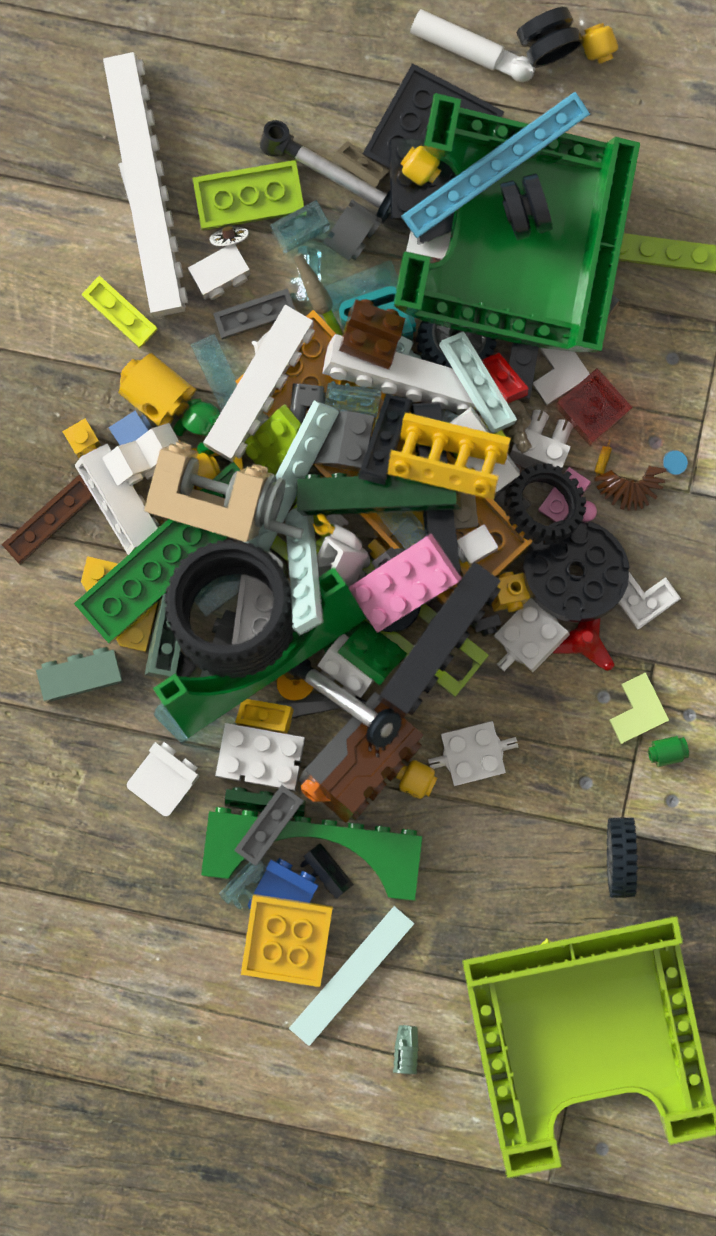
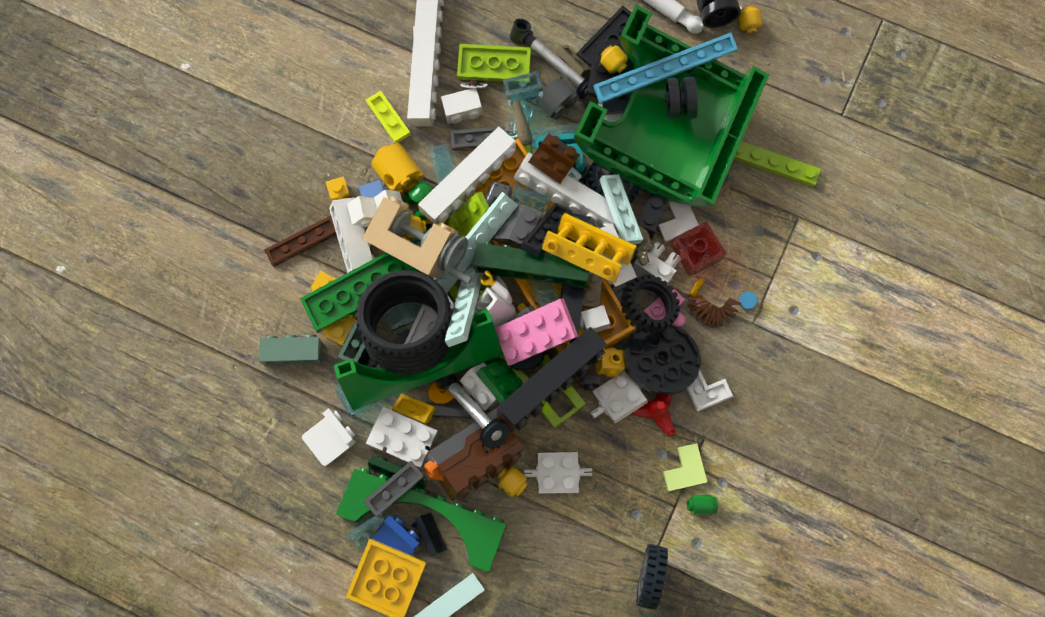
camera: 10 degrees right, 10 degrees down
red plate [481,353,529,404] -> none

